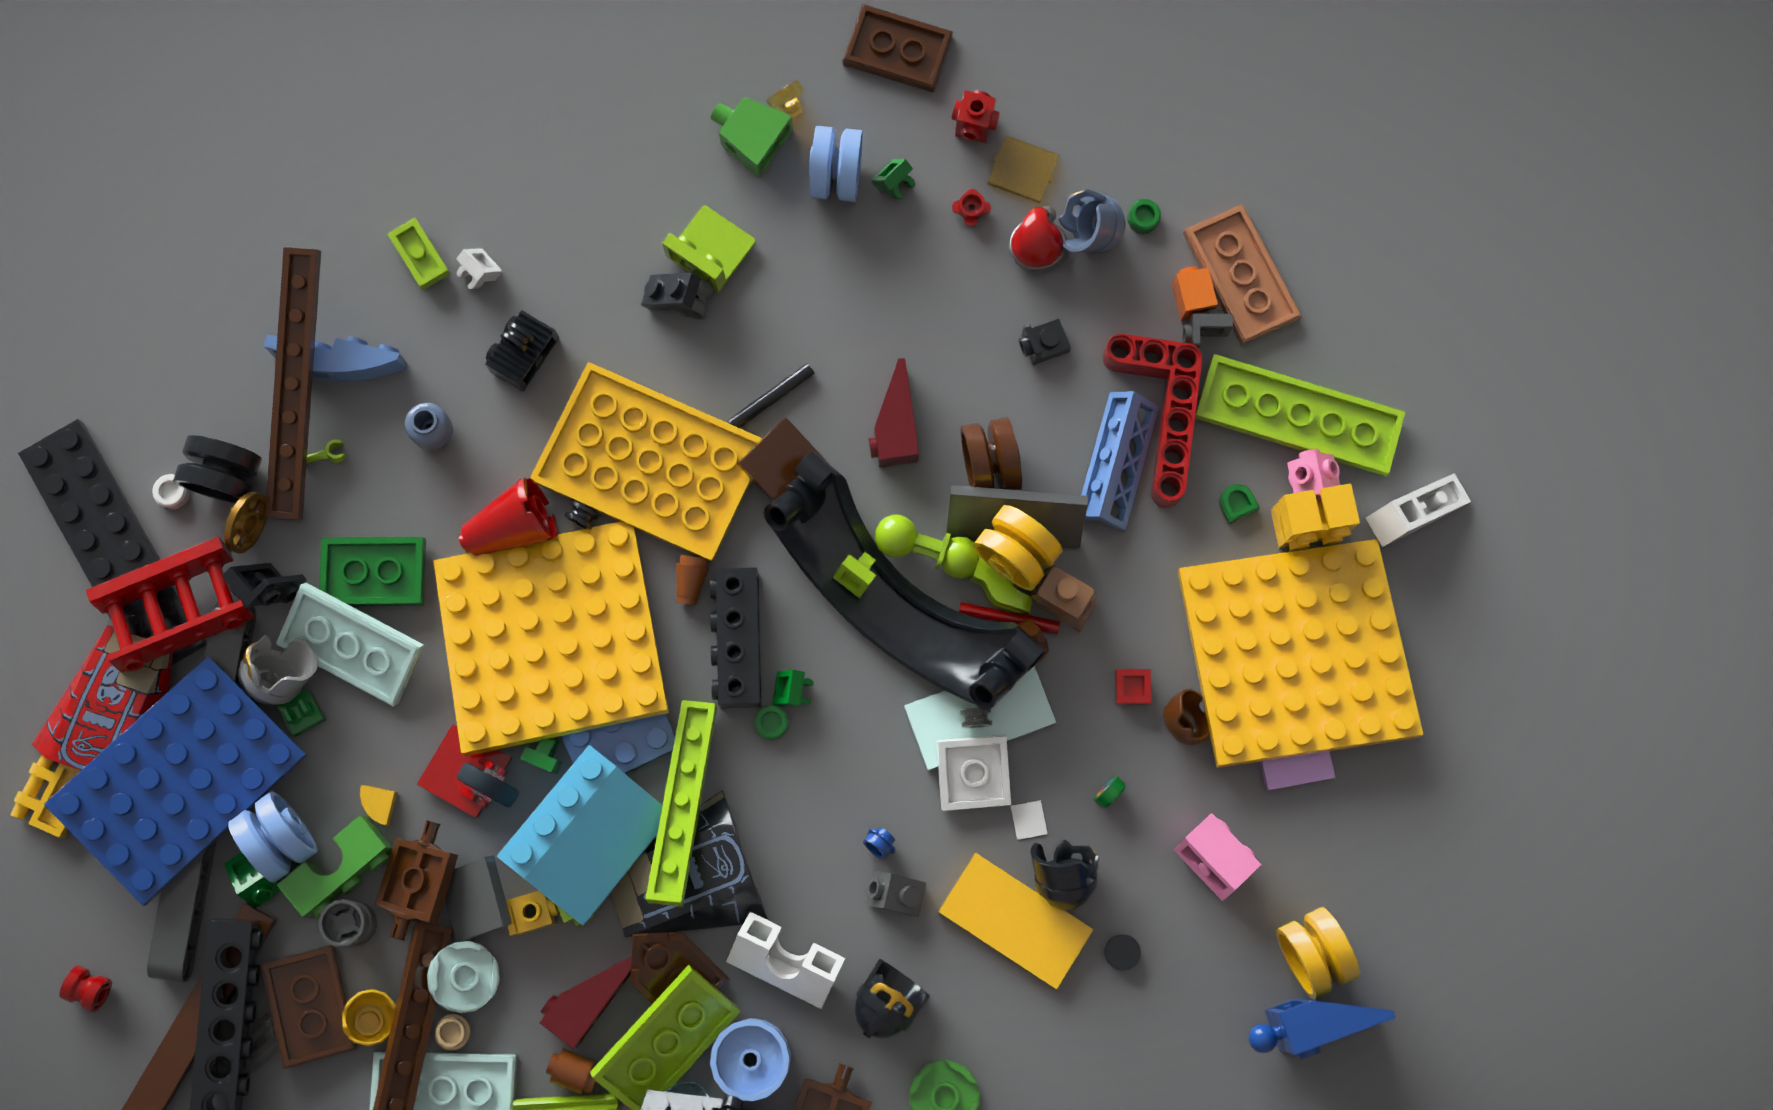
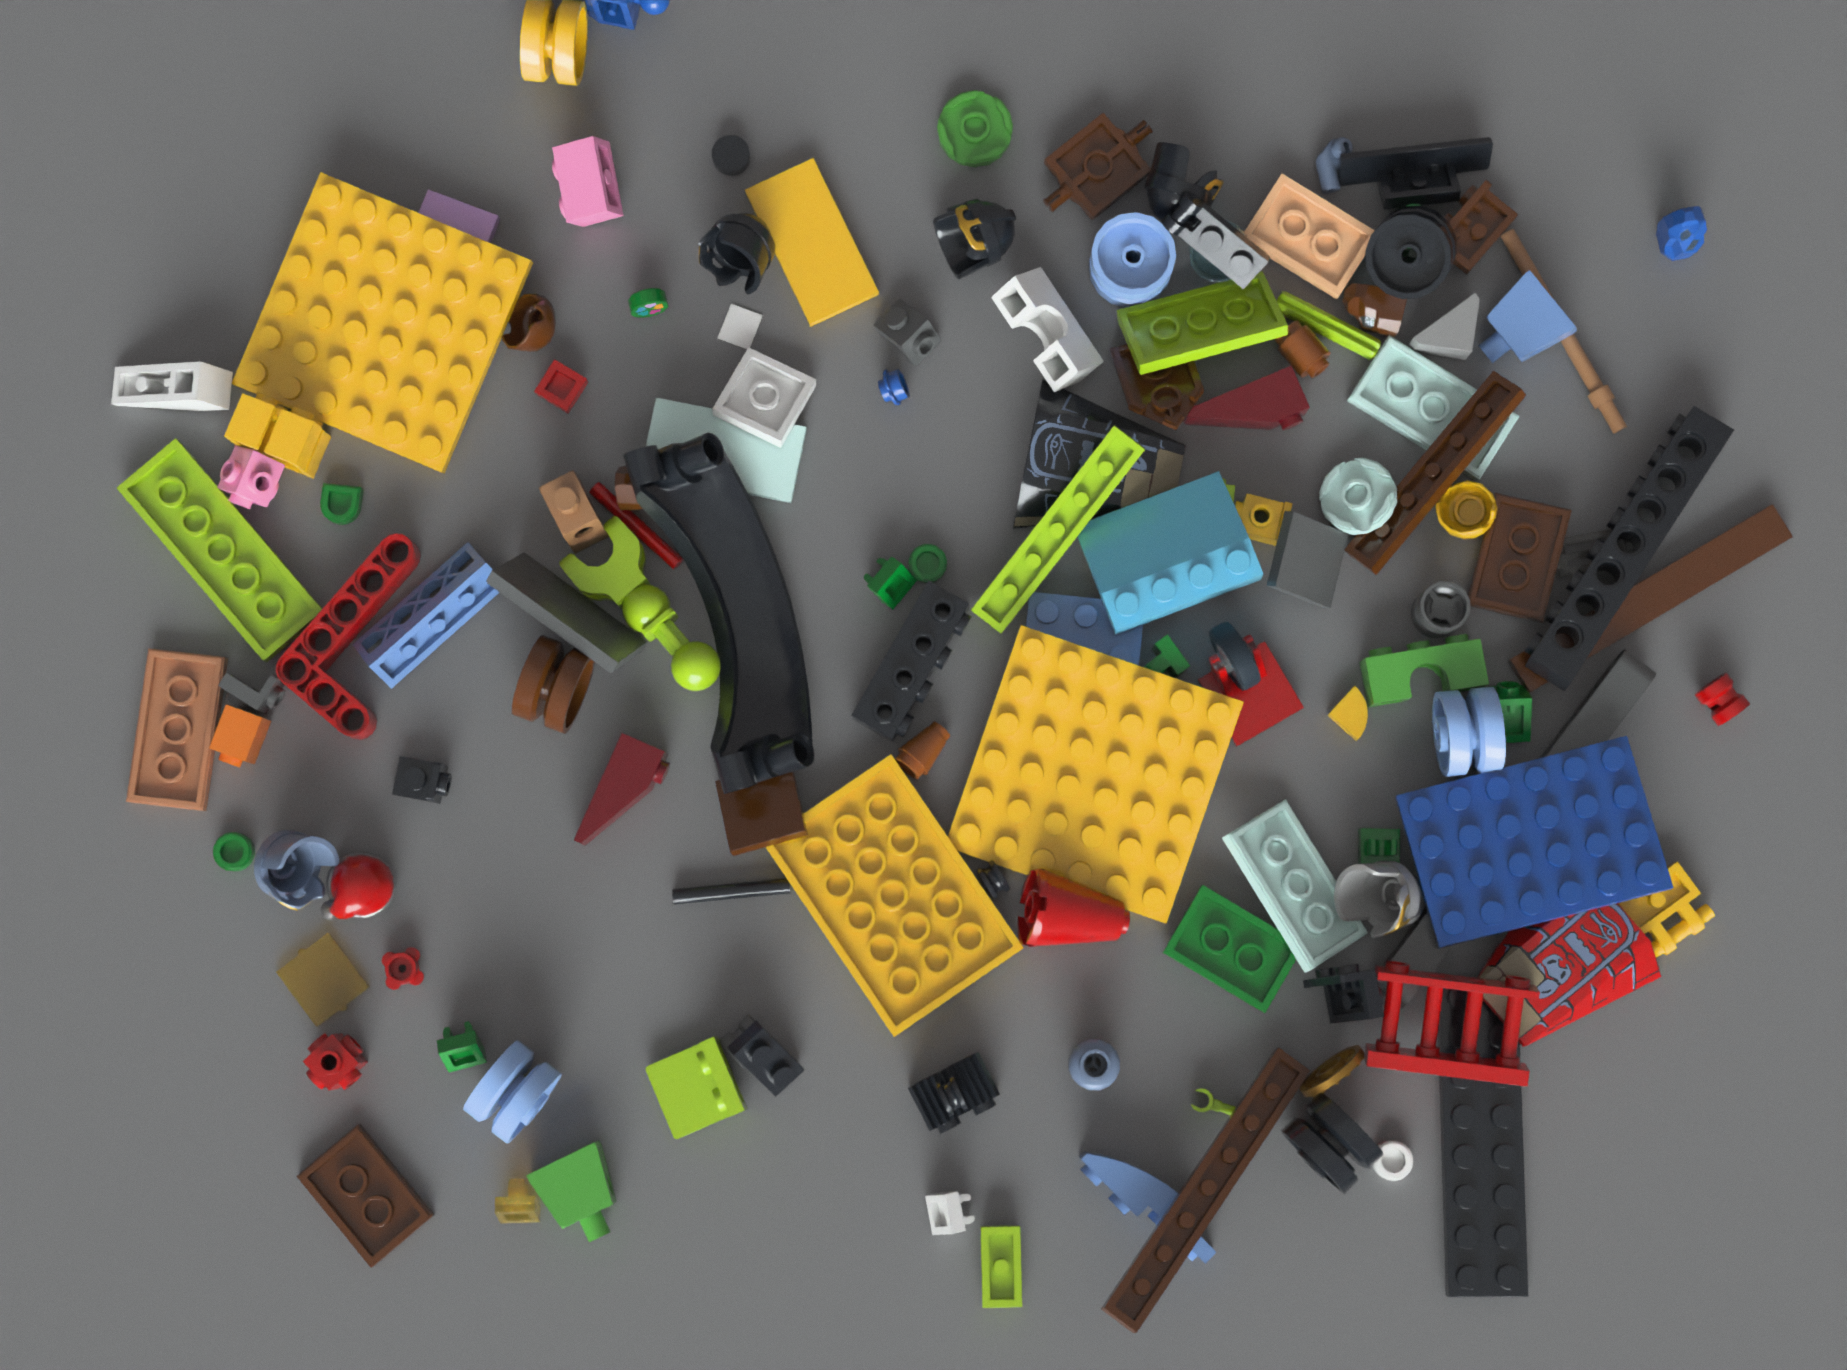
camera: 145 degrees left, 5 degrees up
reddish brown plate [375,820,458,941] -> none
tan plate [434,1014,471,1050] -> none
lime tile [833,552,876,598] -> none
clear smoke bush [960,707,992,729] -> none
yellow wheel [973,505,1063,591] -> none

